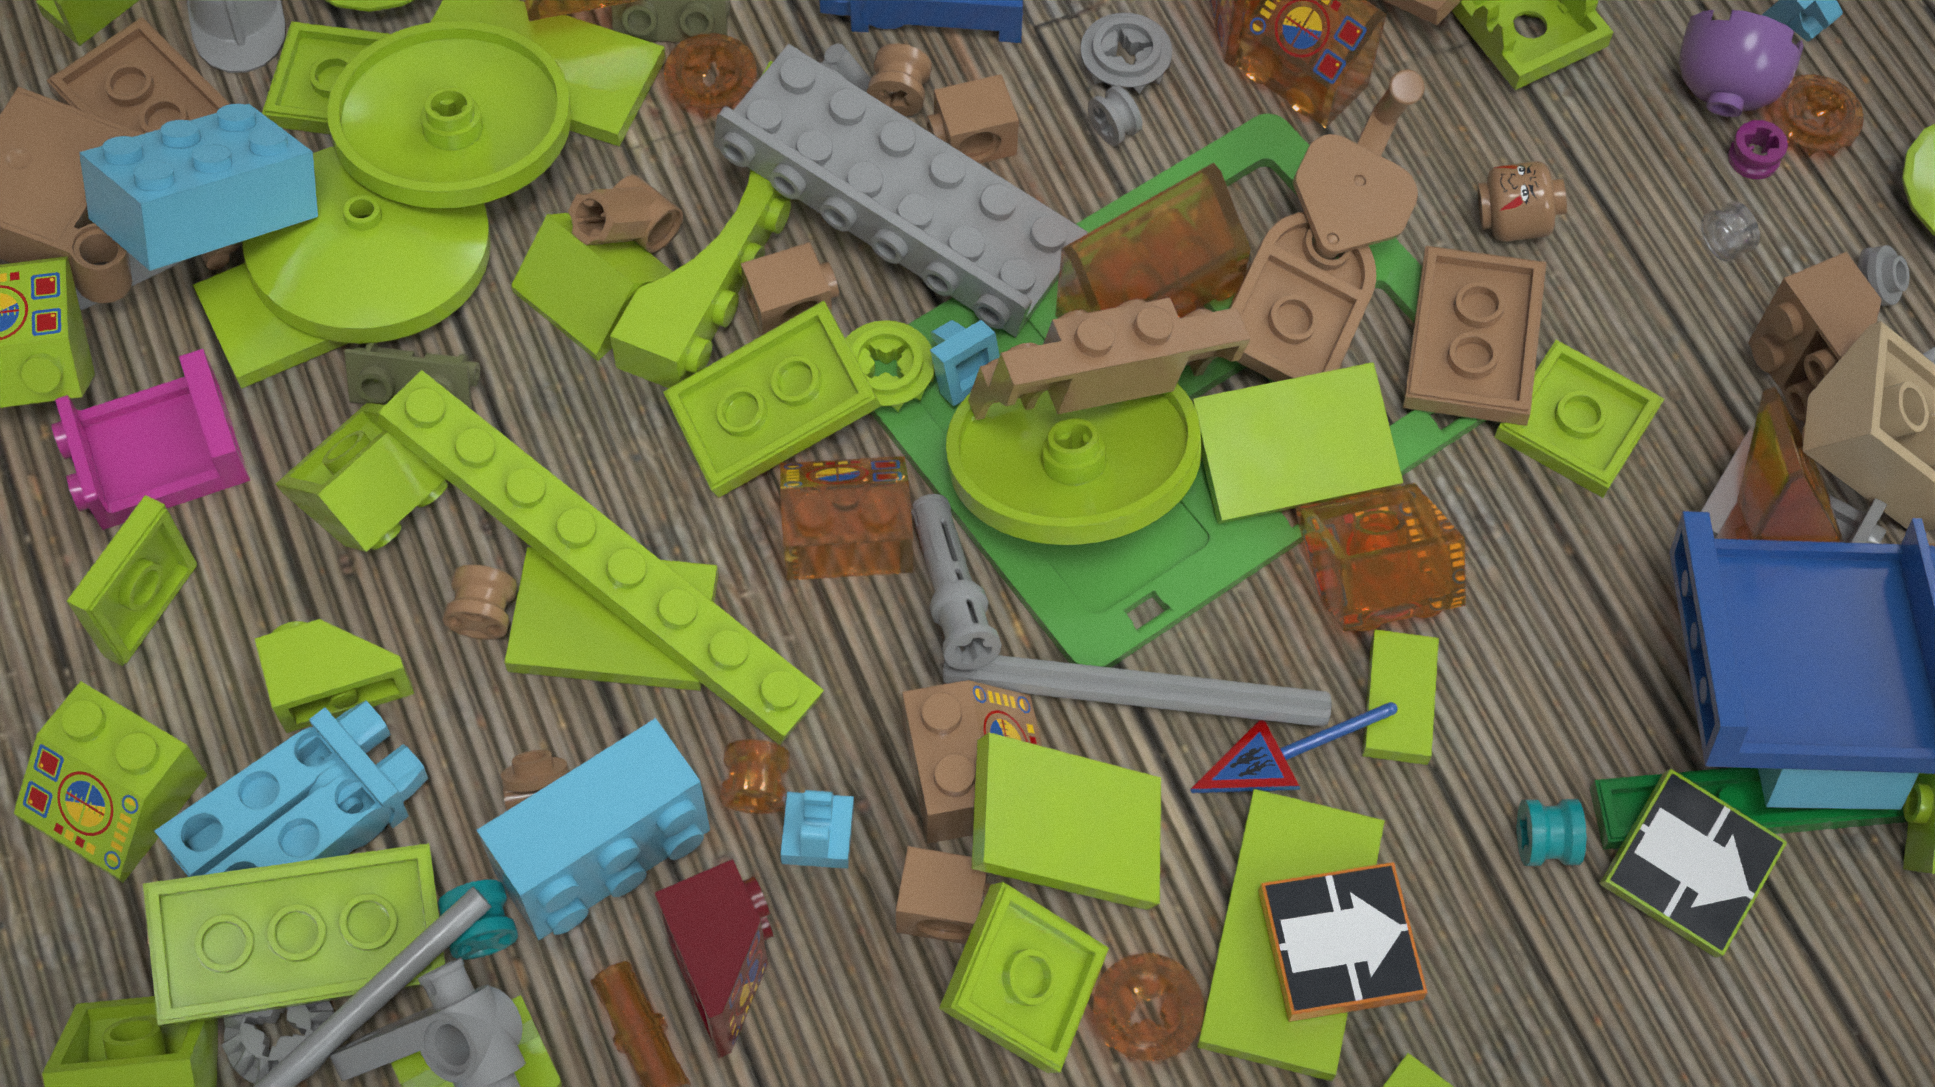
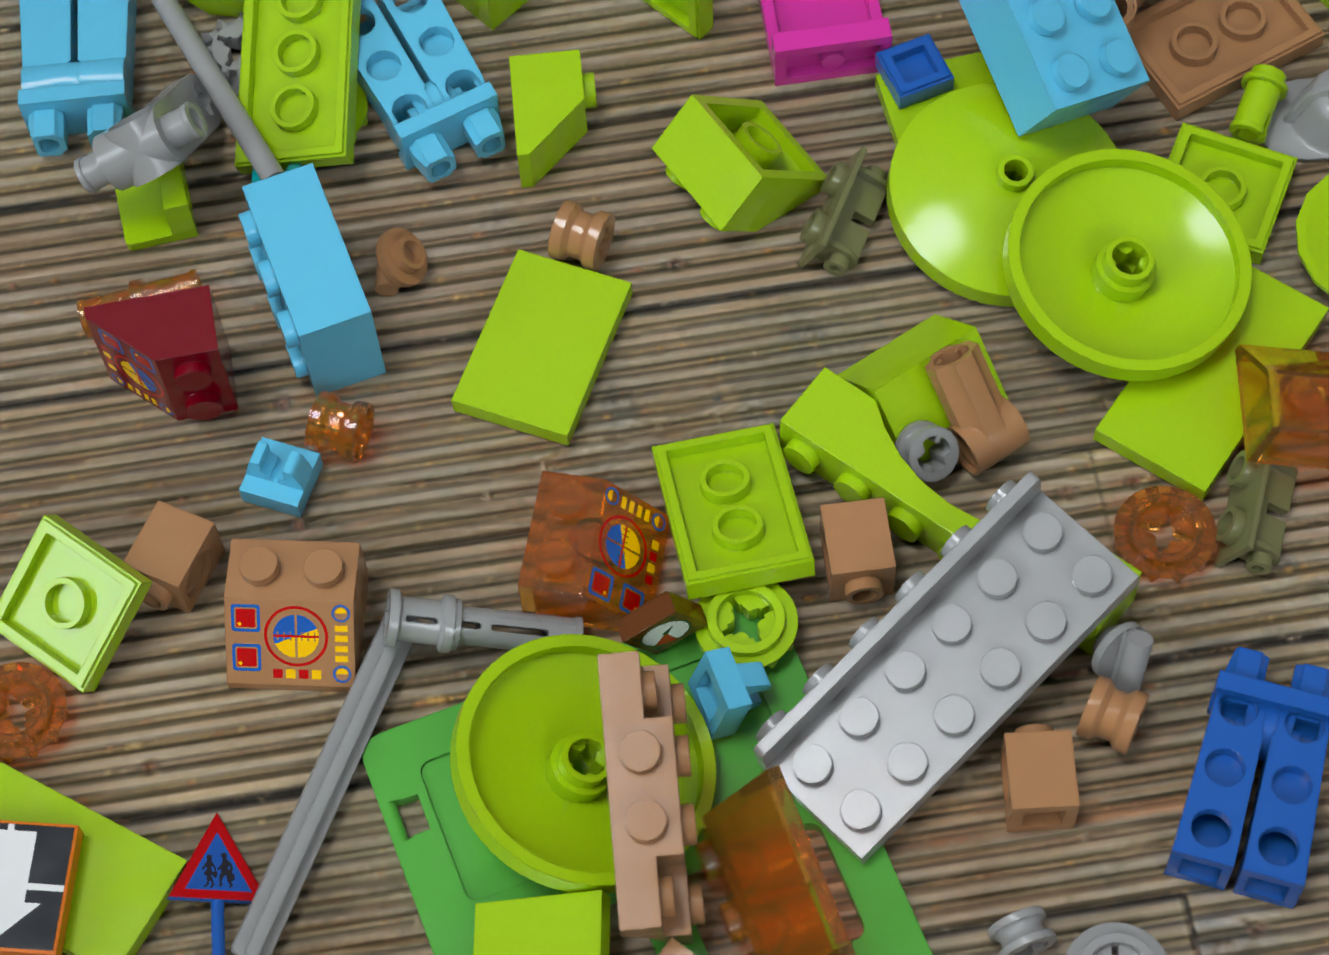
camera: 110 degrees right, 0 degrees up
lime plate [377,370,824,745] -> none
lime tile [971,732,1161,910] -> none
none -> reddish brown tile [616,591,707,655]
none -> blue tile [875,33,954,110]
none -> light grey bush [895,420,959,482]
none -> lime pin [1228,64,1289,145]

